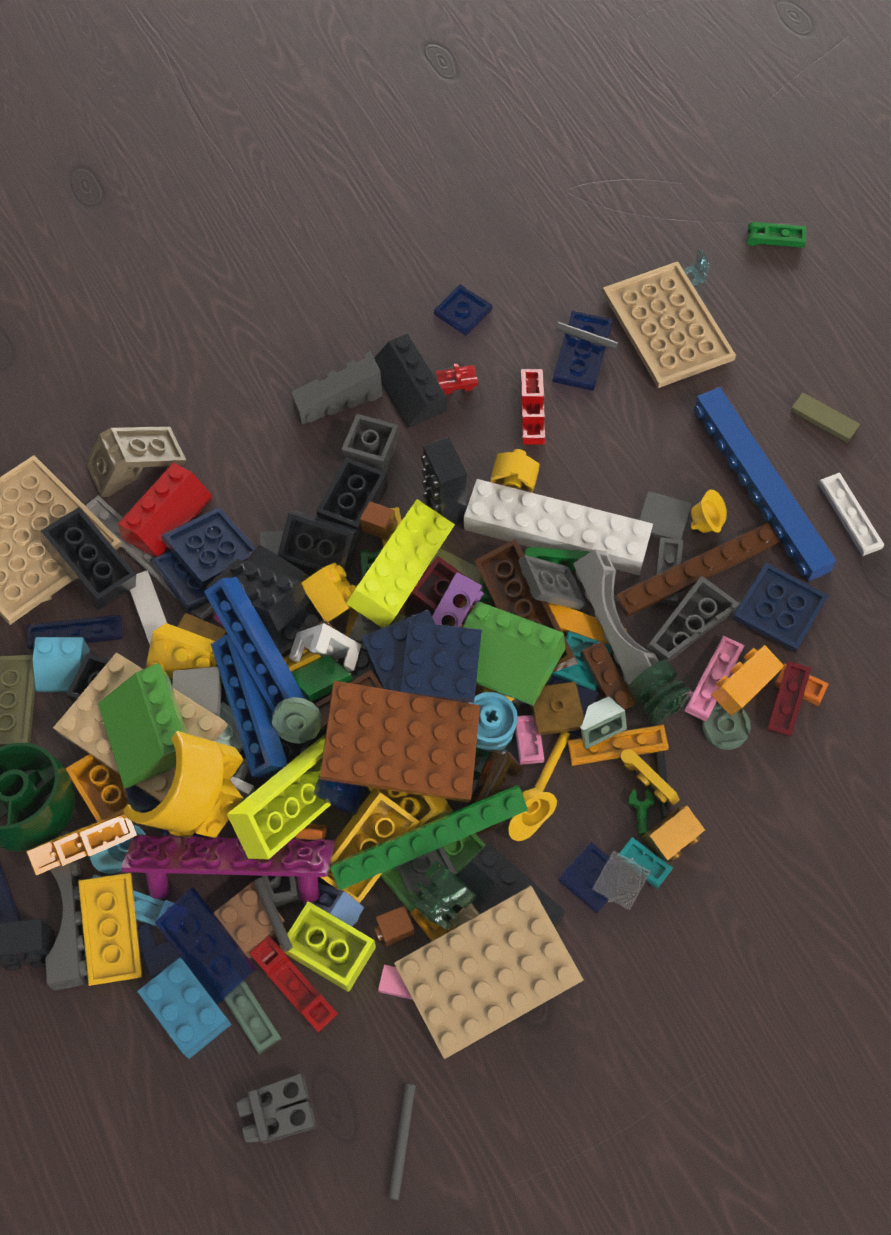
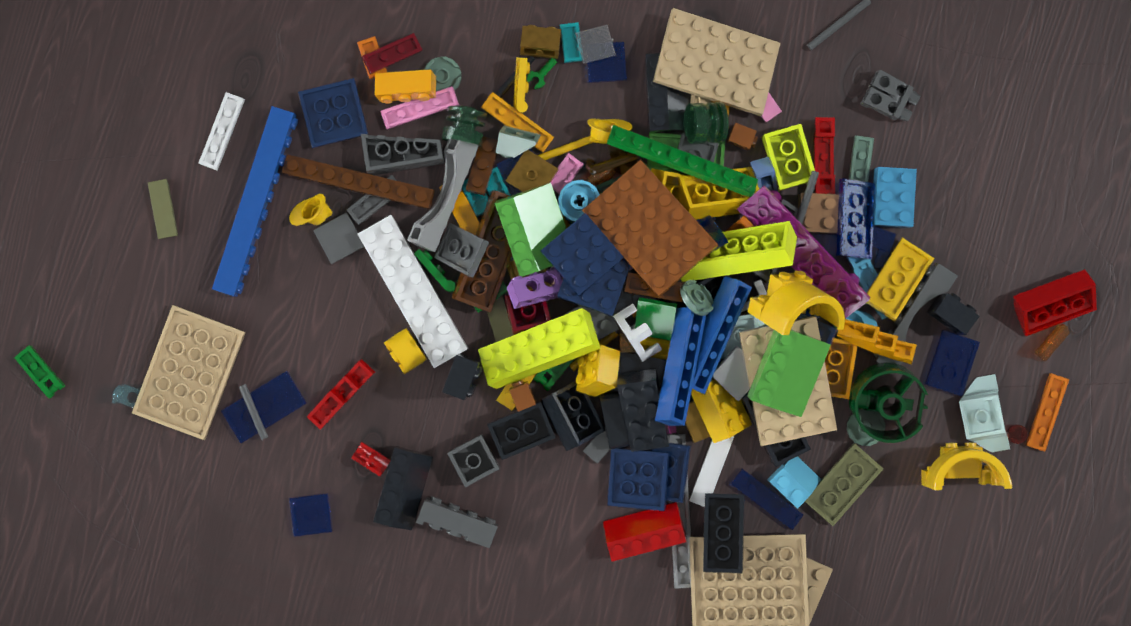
camera: 135 degrees left, 25 degrees up
dark tan bracket [86,427,186,497] -> none

